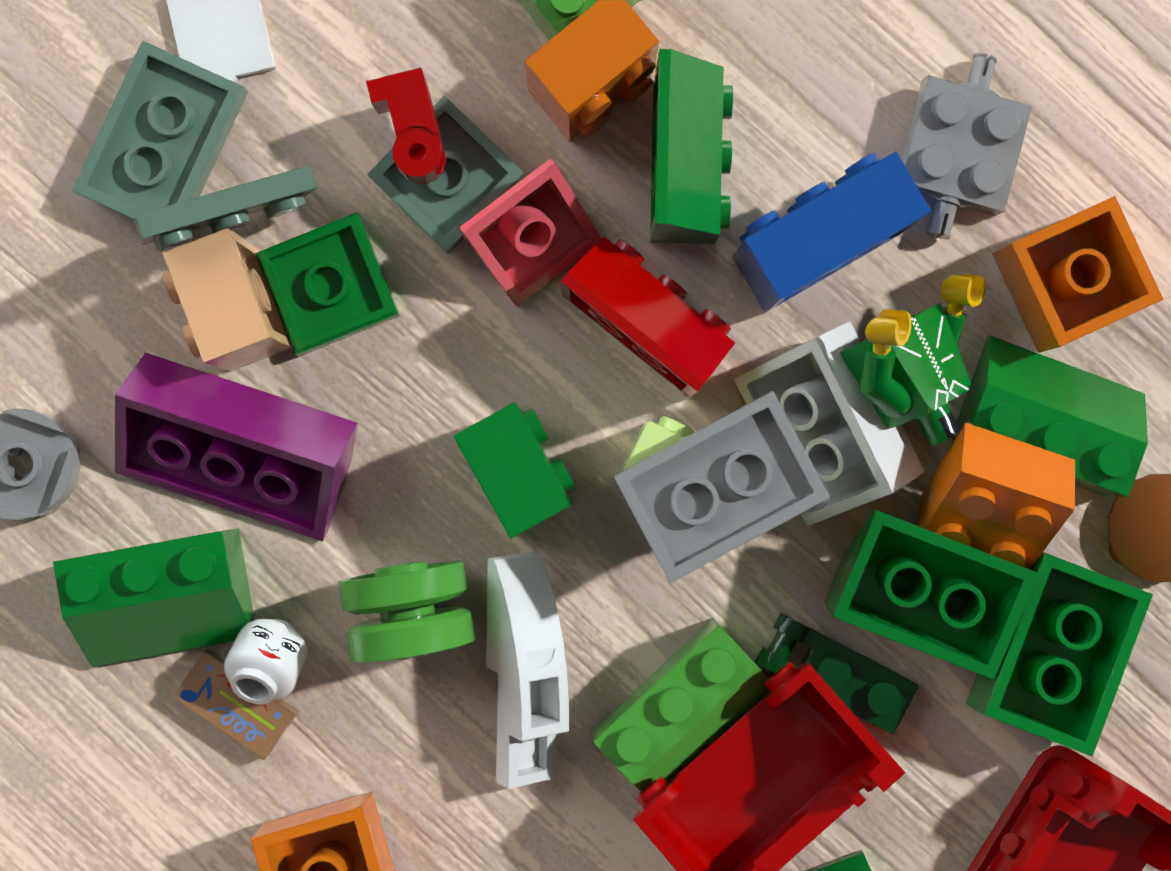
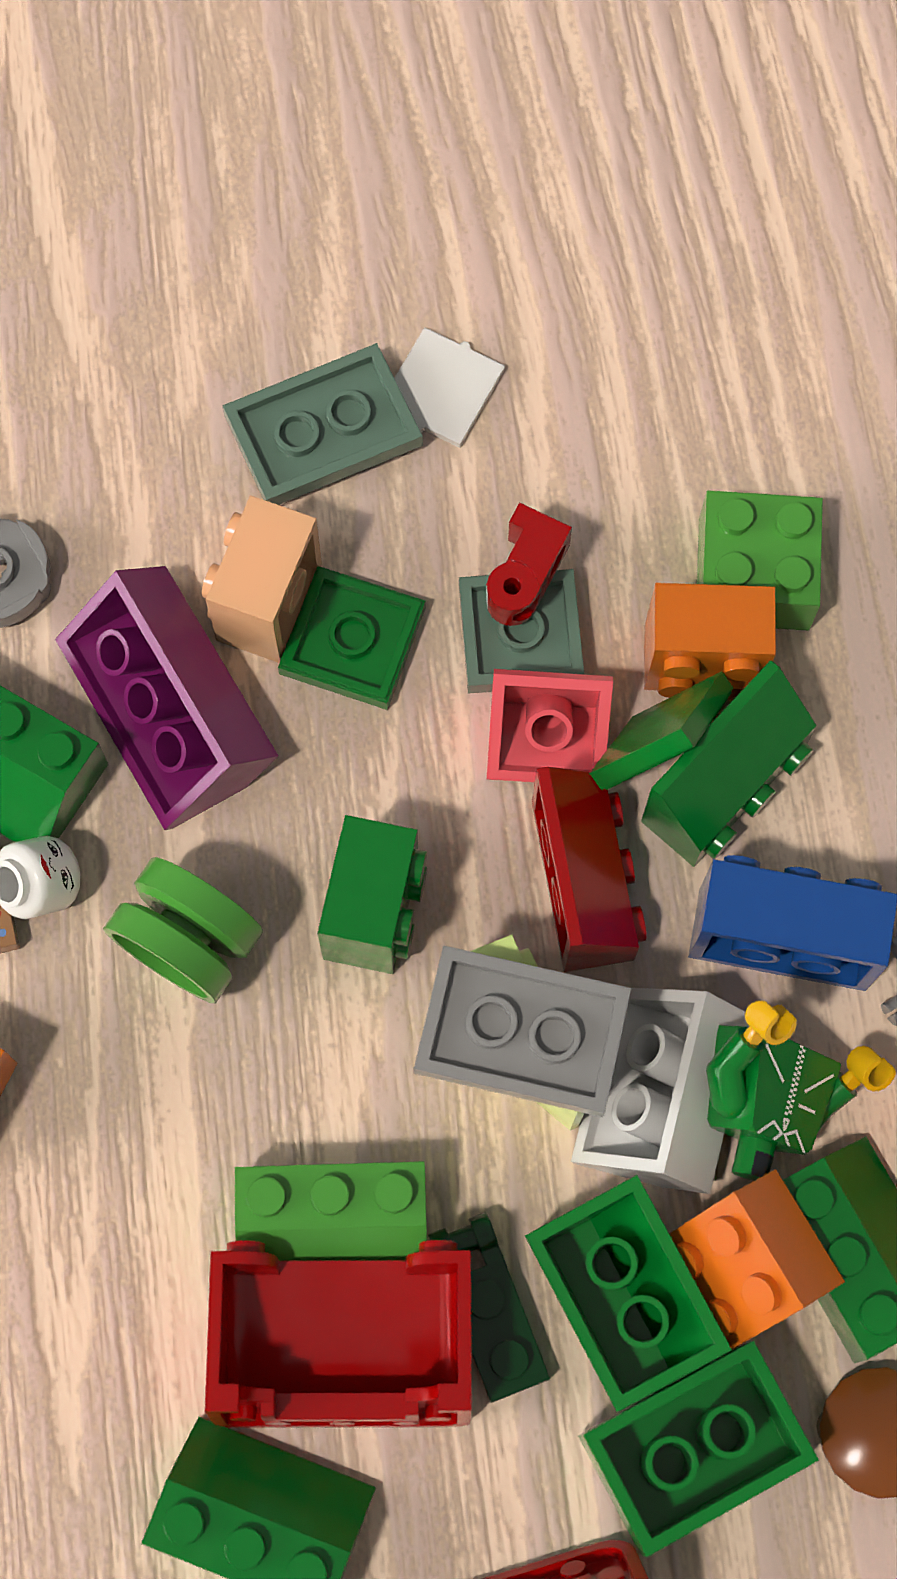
camera: 45 degrees right, 15 degrees down
sand green plate [134,165,317,251] -> none
white slope [486,552,569,789] -> none
none -> green tile [589,671,734,790]

